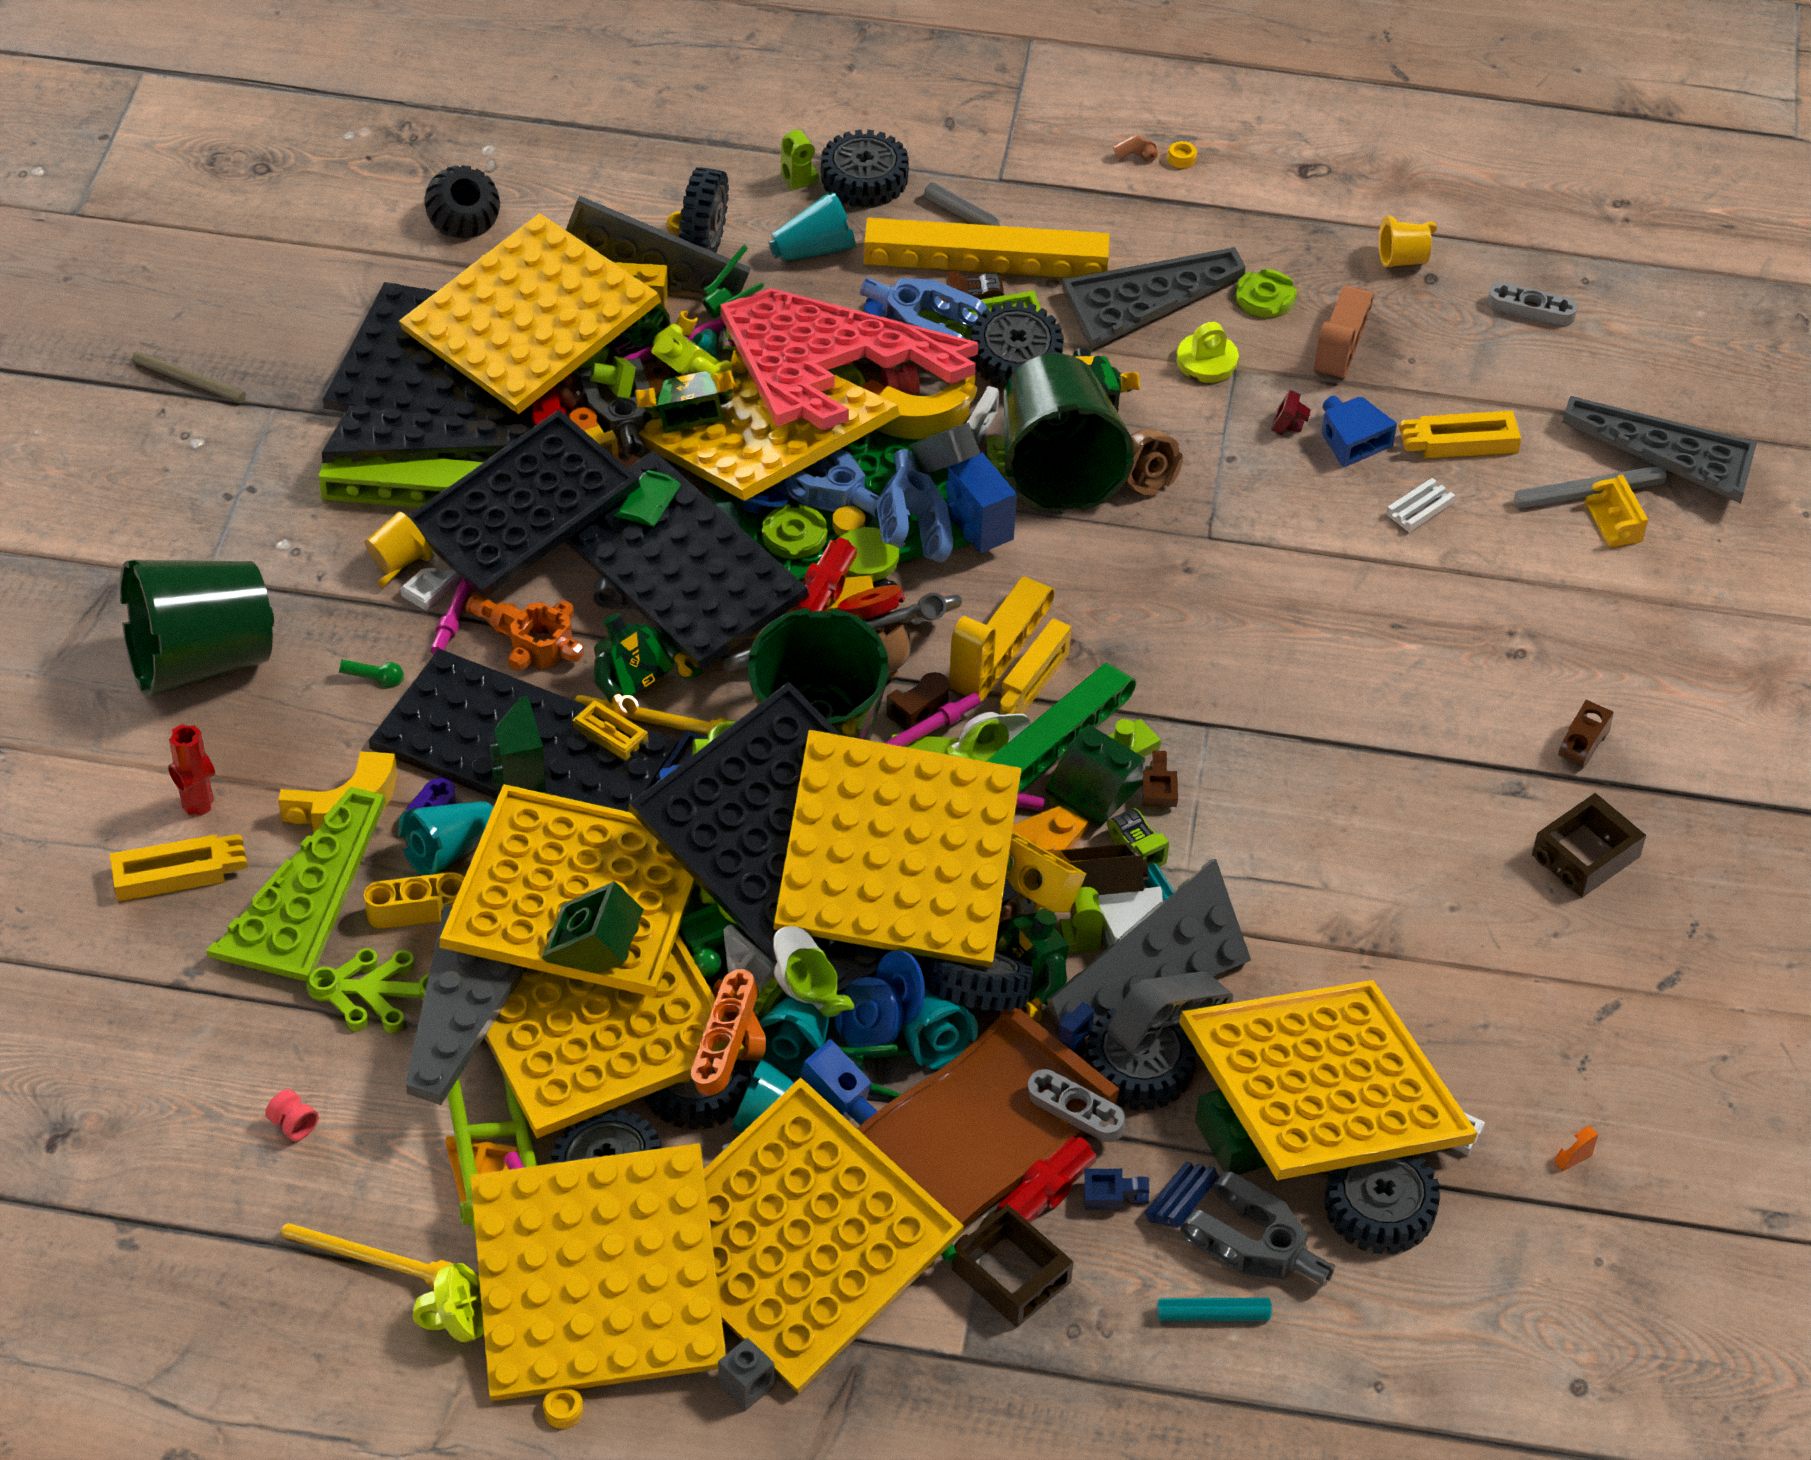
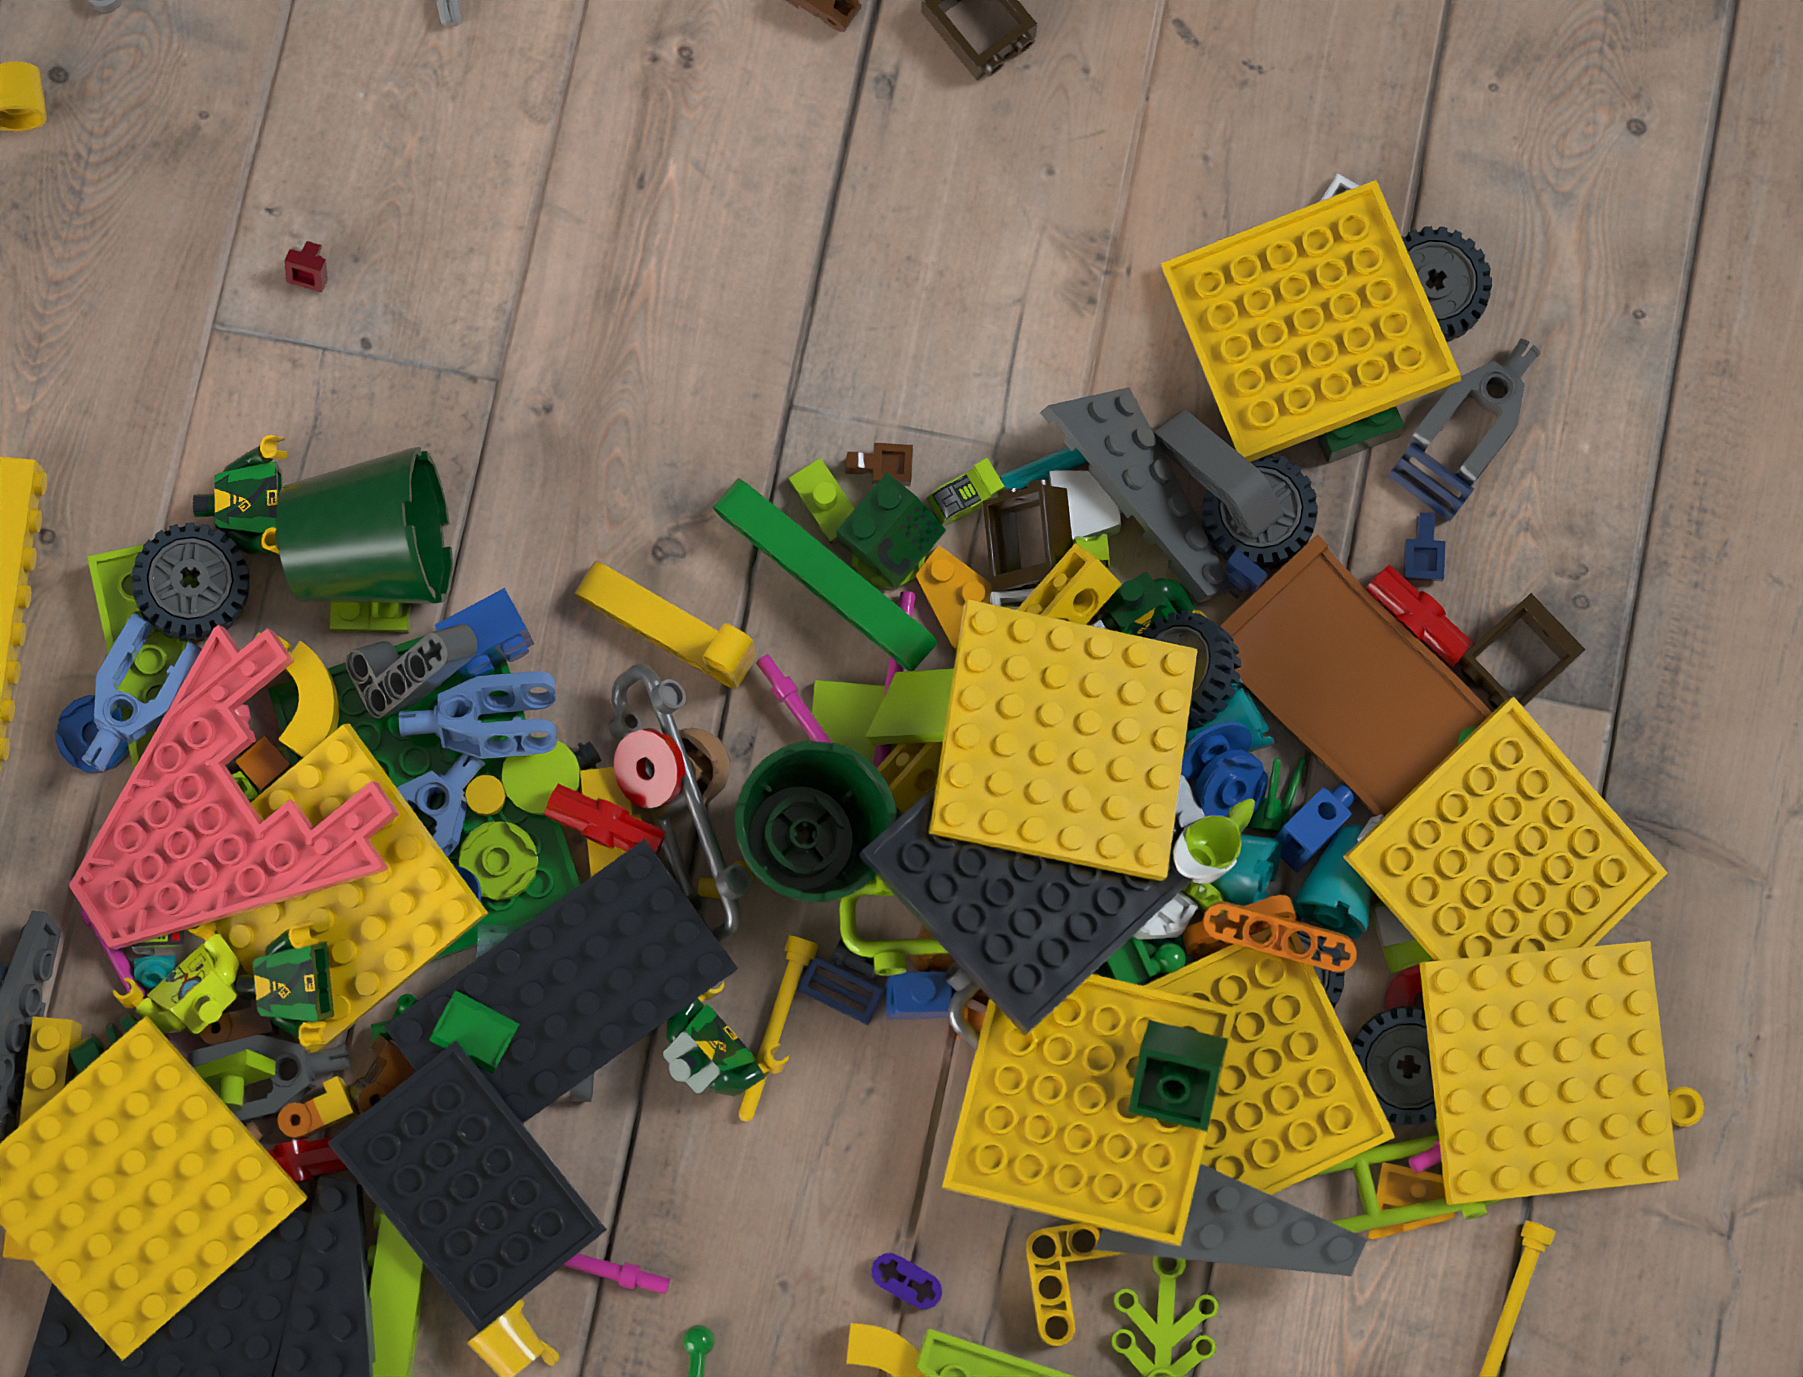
camera: 85 degrees left, 30 degrees up
black plate [369,649,678,813] -> none
teal cone [398,801,494,876] -> none
white tile [400,568,462,611] -> none
neon yellow tile [413,1263,484,1342] -> none
orange piece [466,593,584,671] -> none
dark green slope [489,695,547,793] -> none
yellow tile [572,700,648,760] -> none
green plant [702,245,764,319] -> none
dark grey brick [718,1338,775,1411] -> none
reddish brown leg [886,672,950,731] -> none
lime hair [945,712,1031,761] -> none
leg [946,271,1005,304] -> none
white tile [967,386,999,446] -> none
yellow hinge [999,618,1072,715] -> none
light grey beam [1028,1069,1125,1142] -> none
dark grey wing [1062,247,1246,349] -> none
medium nougat cylinder [1126,429,1183,495] -> none
teal axle [1157,1297,1272,1321] -> none
neon yellow tile [1176,322,1239,383] -> none
lime tile [1235,269,1297,318] -> none
nougat beam [1314,285,1374,379] -> none
blue torso [1322,395,1397,467] -> none
white tile [1386,478,1455,533] -> none
yellow hinge [1398,411,1521,459] -> none
orange tile [1555,1126,1598,1172] -> none

